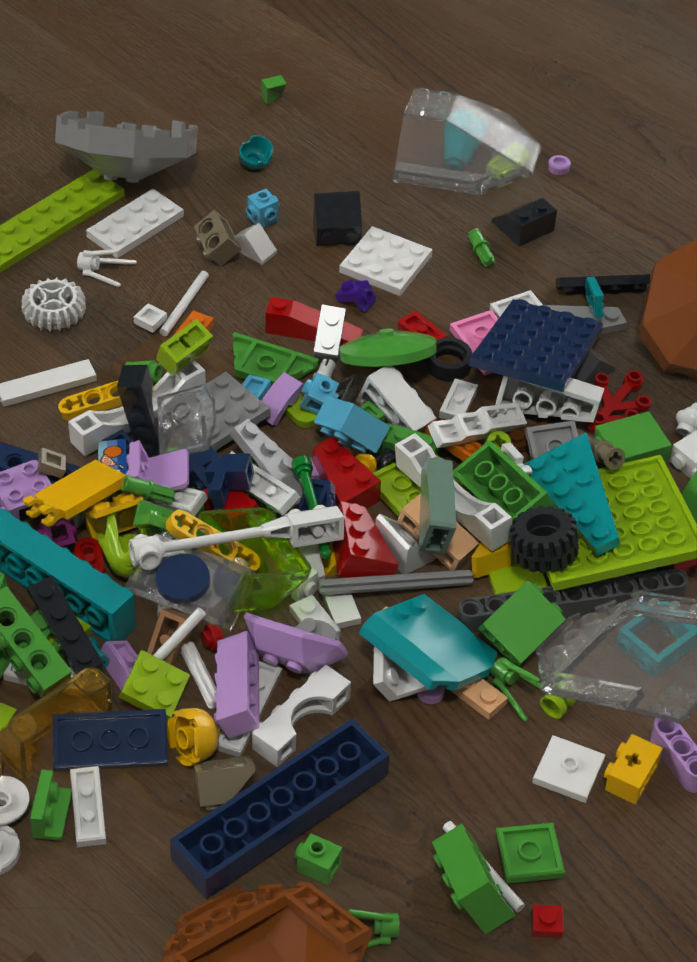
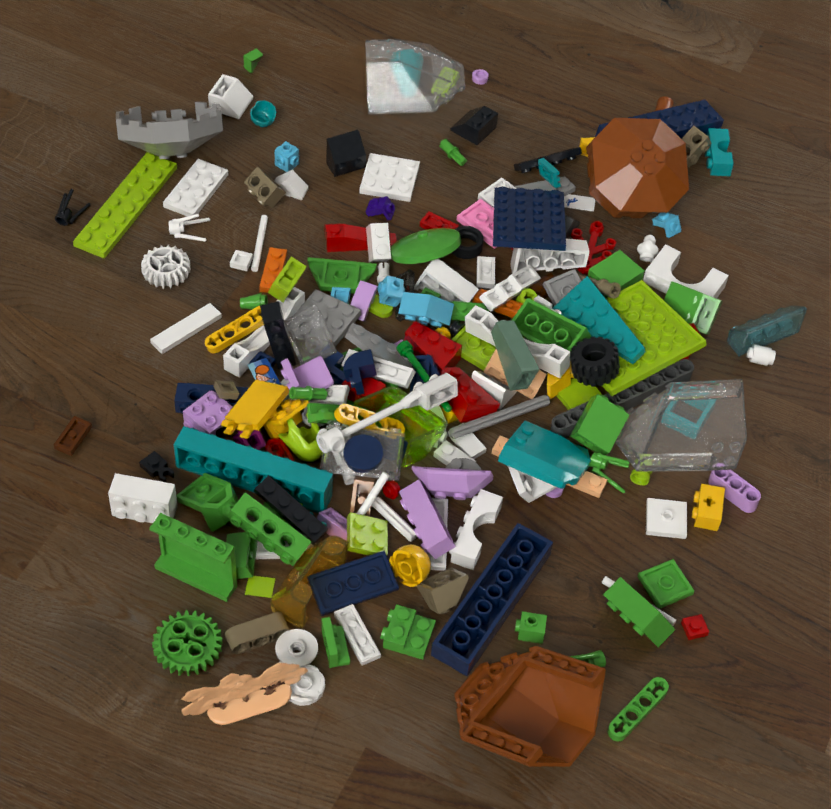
camera: 20 degrees left, 5 degrees up
none -> white slope [208,74,253,119]
none -> bright green plate [380,604,436,660]
none -> white sticker [564,194,595,212]

